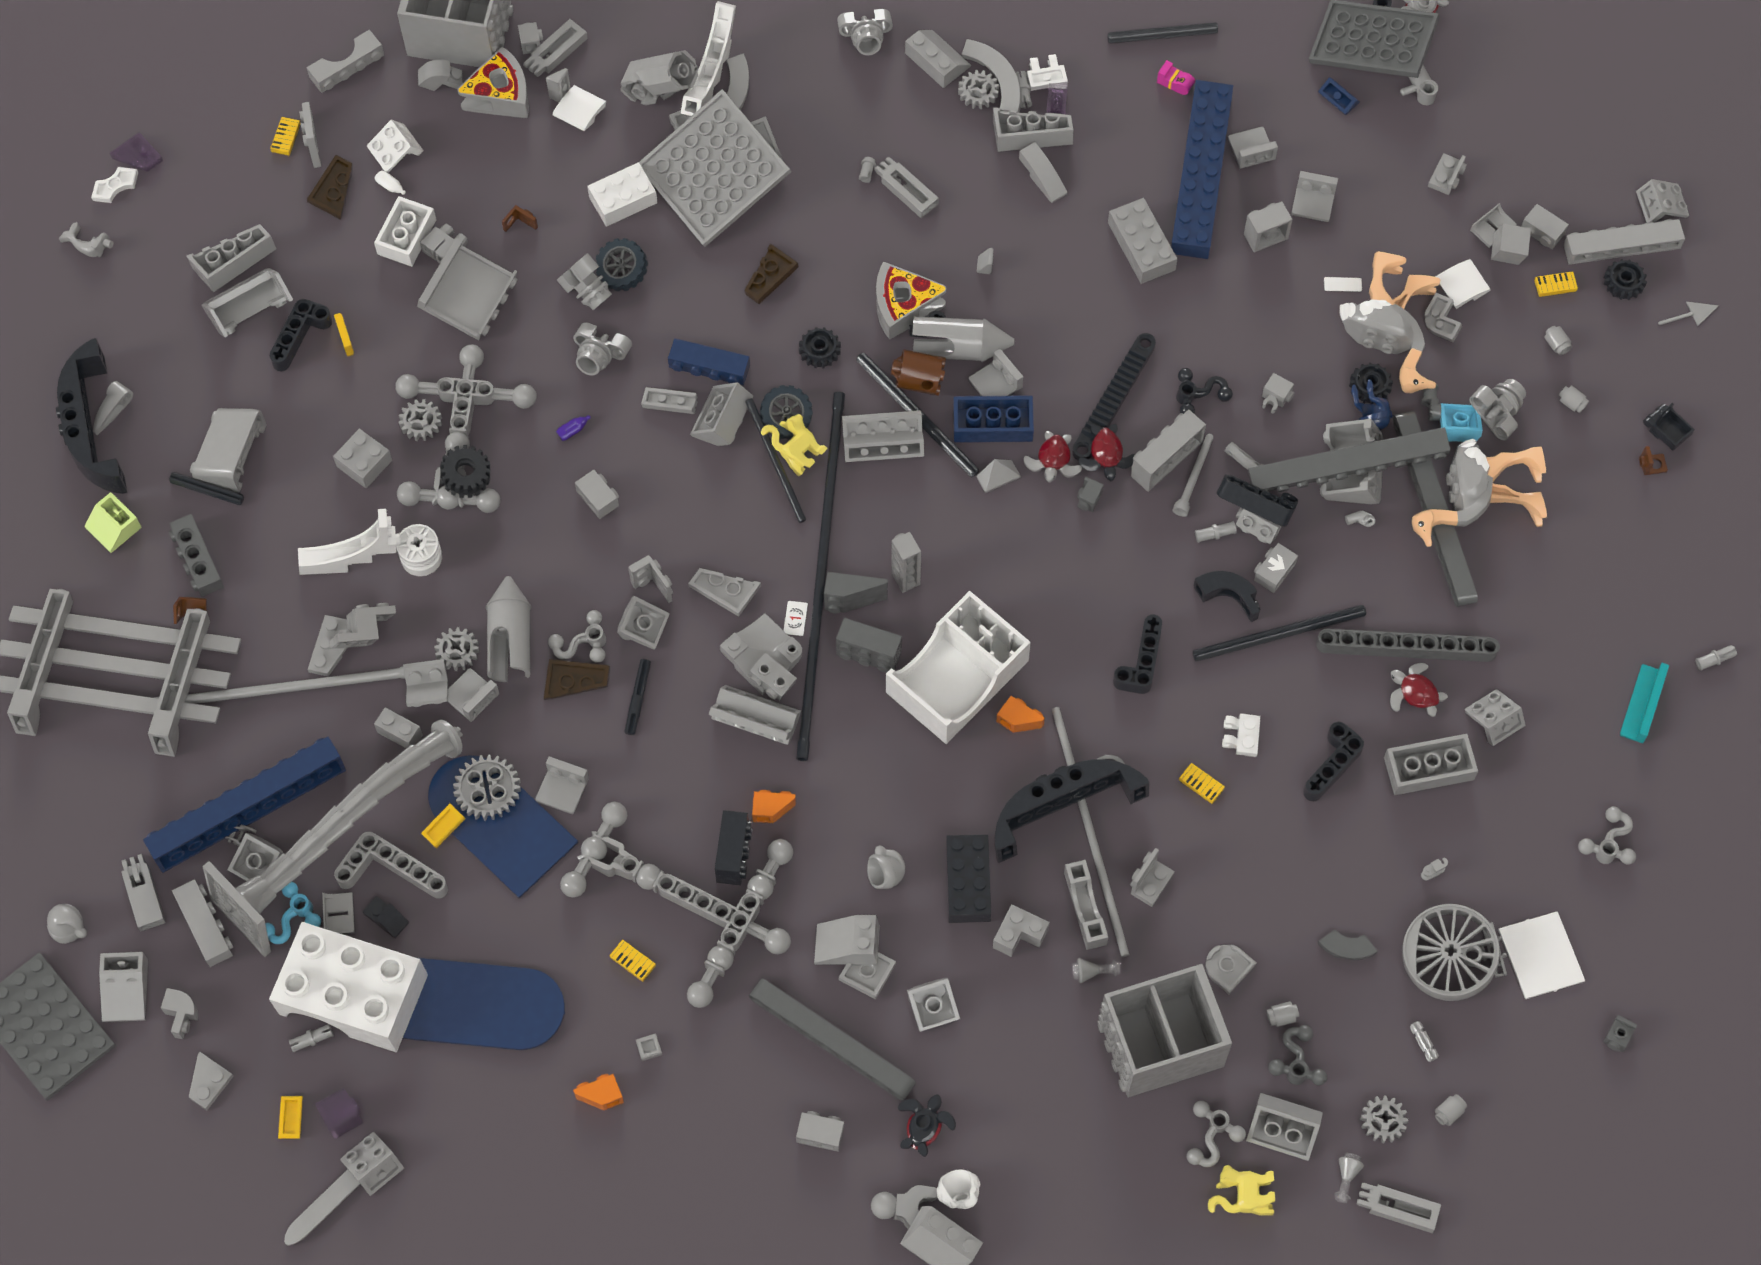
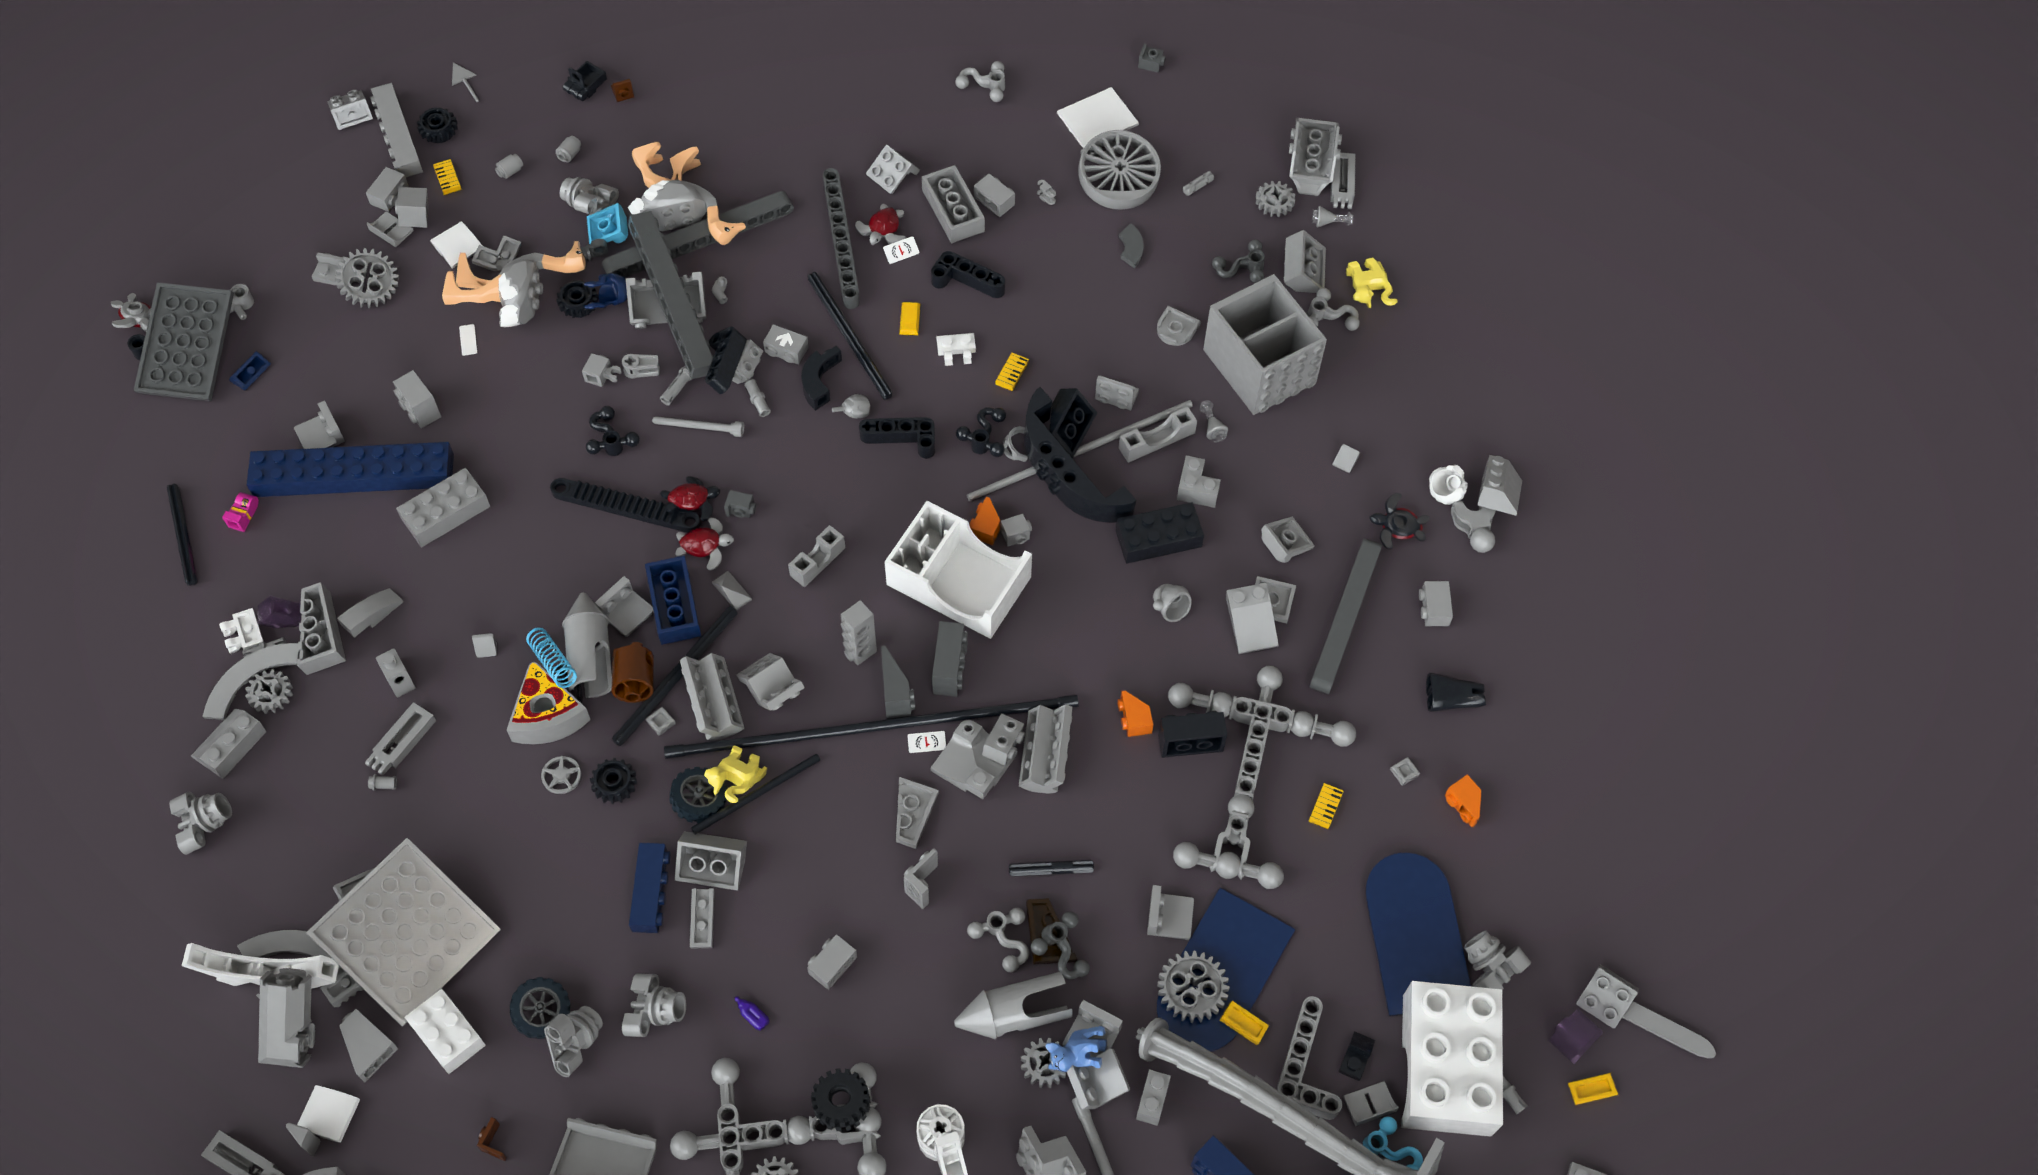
camera: 105 degrees left, 5 degrees down
light grey slope [617,596,670,649] -> none
dark brown wing [744,243,799,304] -> none
light grey brick [1131,410,1206,492] -> none
light grey brick [1266,1001,1299,1027] -> none
light grey bracket [1291,171,1338,222] -> none
light grey brick [1435,1094,1467,1126] -> none
teal panel [1620,663,1669,743] -> none
light grey axle [1695,645,1737,671] -> none
none -> light grey gear [335,248,399,308]
none -> light grey slope [339,1009,398,1082]
none -> light grey torso [376,648,416,698]
none -> medium azure piece [526,628,577,688]
none -> light grey wheel [541,756,581,794]
none -> light grey piece [622,354,660,379]
none -> light grey tile [646,707,676,736]
none -> light grey bracket [736,653,805,710]
none -> light grey arch [788,525,845,588]
none -> light grey piece [832,394,870,418]
none -> white sticker [883,236,919,264]
none -> yellow tile [899,302,920,335]
none -> black piece [956,407,1006,457]
none -> light grey brick [974,174,1015,217]
none -> light grey brick [1001,514,1032,547]
none -> dark grey piece [1031,911,1090,980]
none -> medium blue animal [1045,1026,1107,1072]
none -> black slope [1049,388,1097,458]
none -> light grey slope [1289,118,1342,196]
none -> light grey slope [1332,444,1360,473]
none -> black piece [1426,673,1486,712]
none -> light grey beam [1464,930,1531,990]

